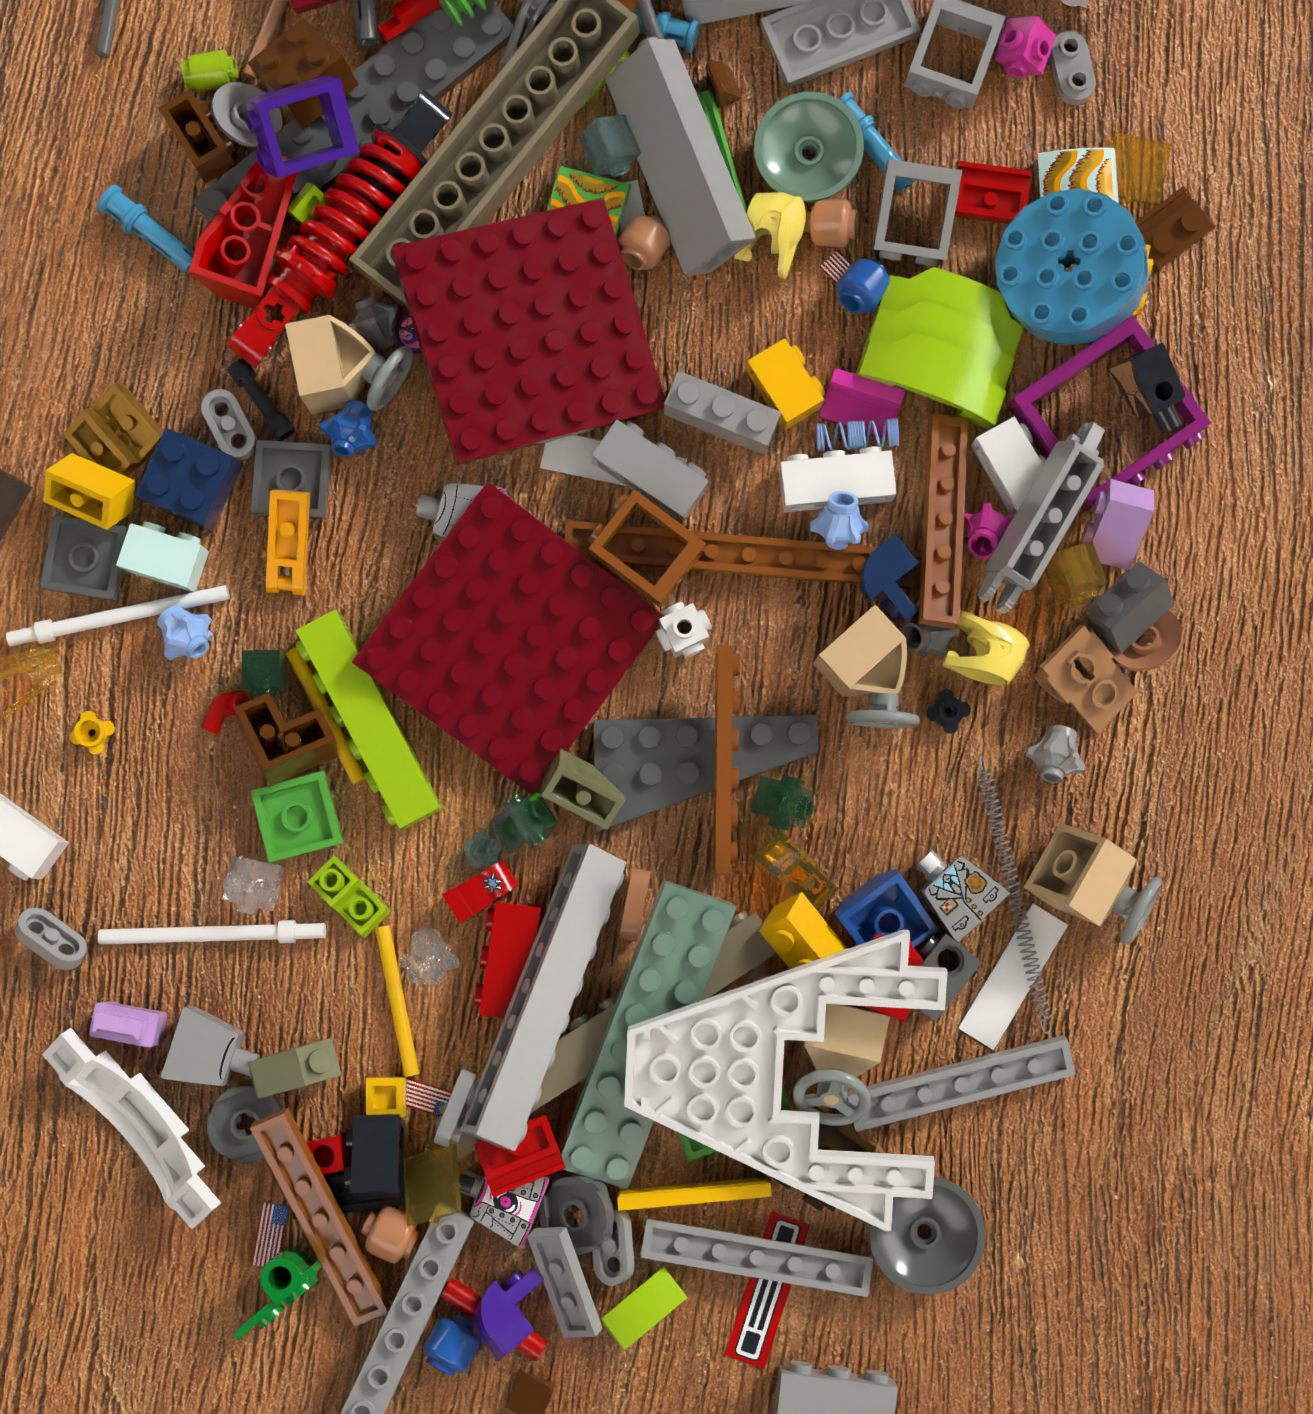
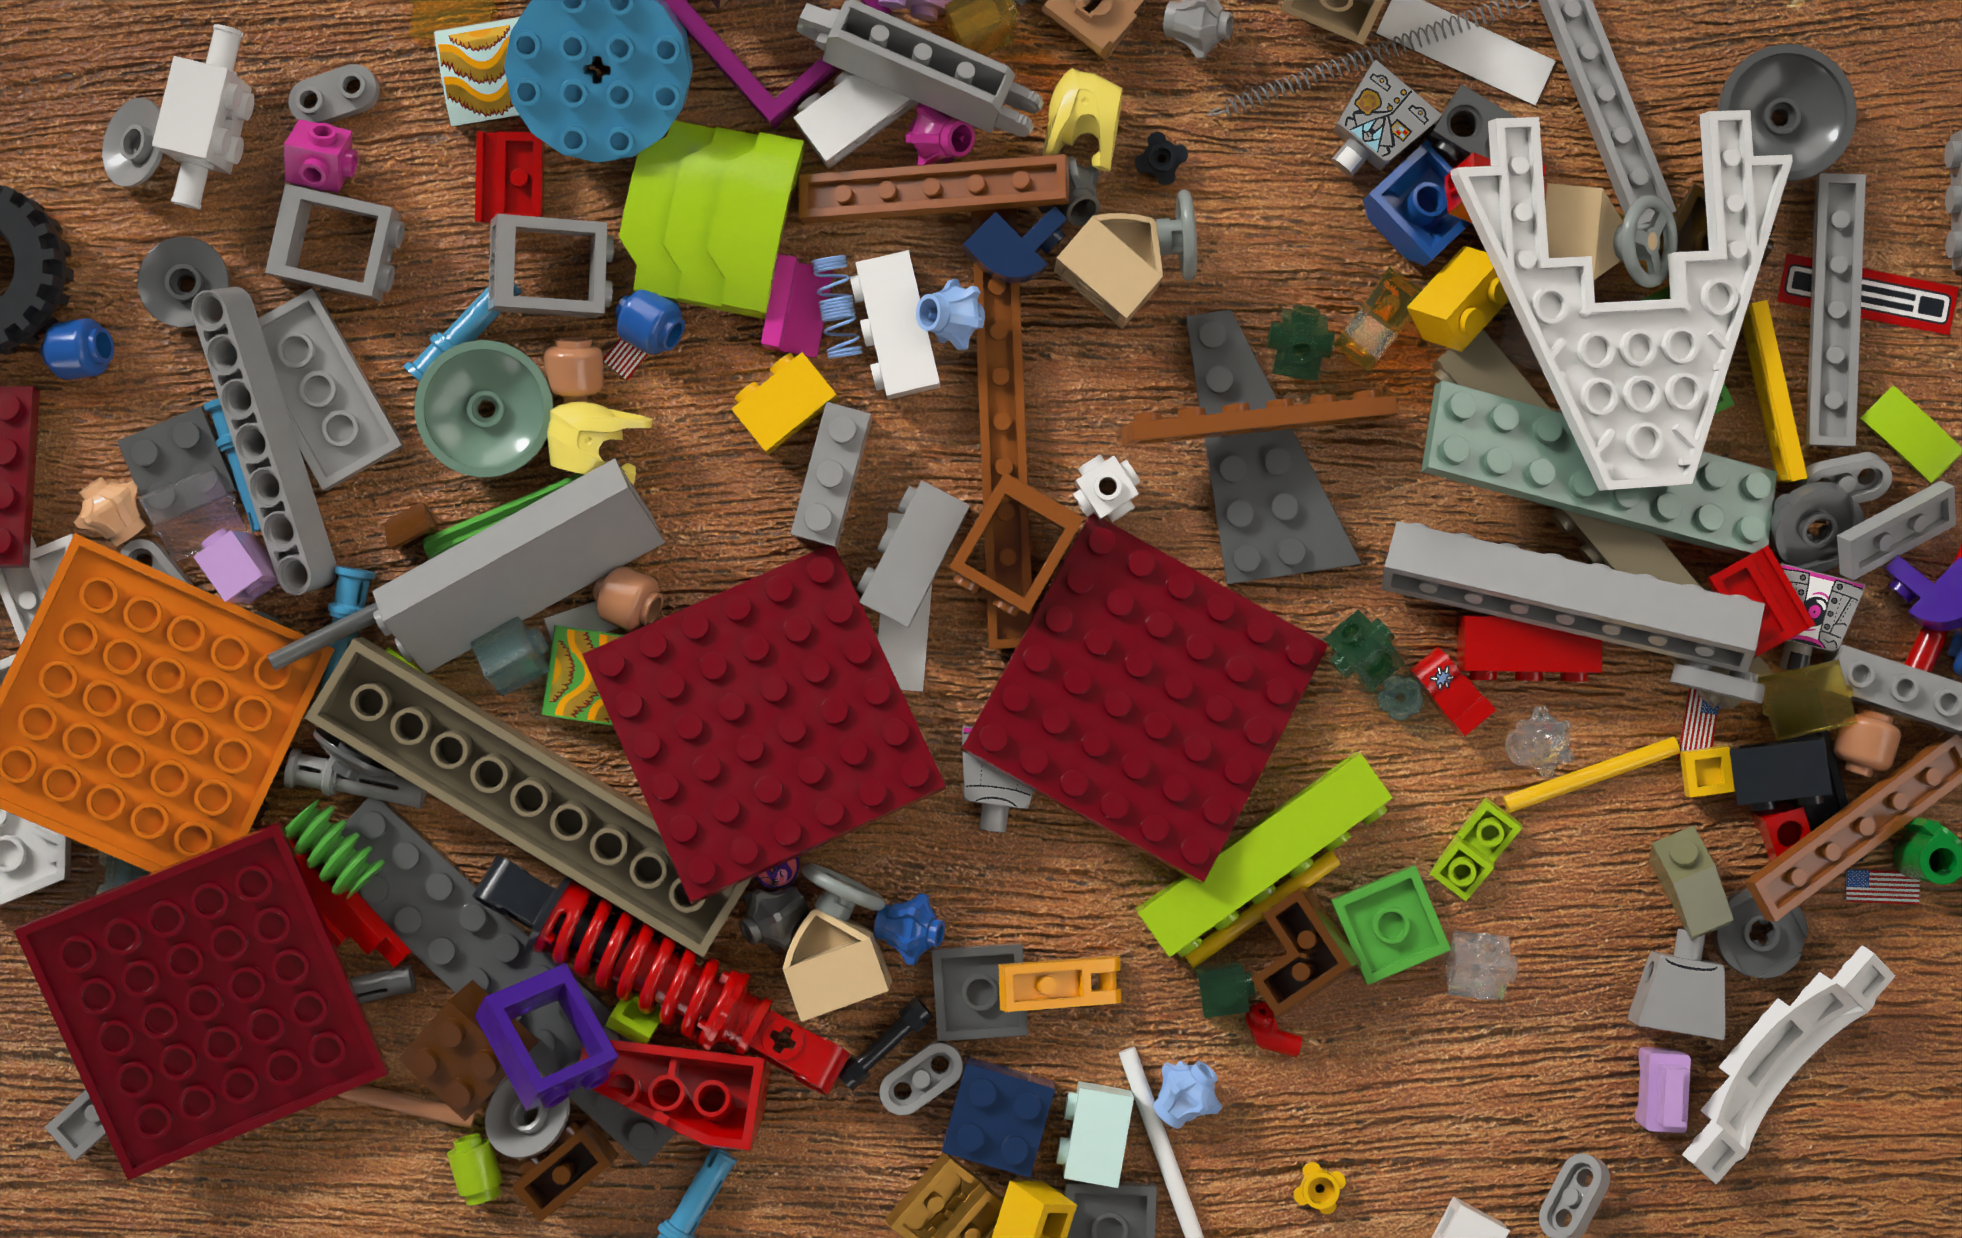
camera: 90 degrees left, 5 degrees up
white bar [98,920,326,944] -> none
olive slope [541,749,626,830] -> none
nougat beam [619,868,651,942] -> none

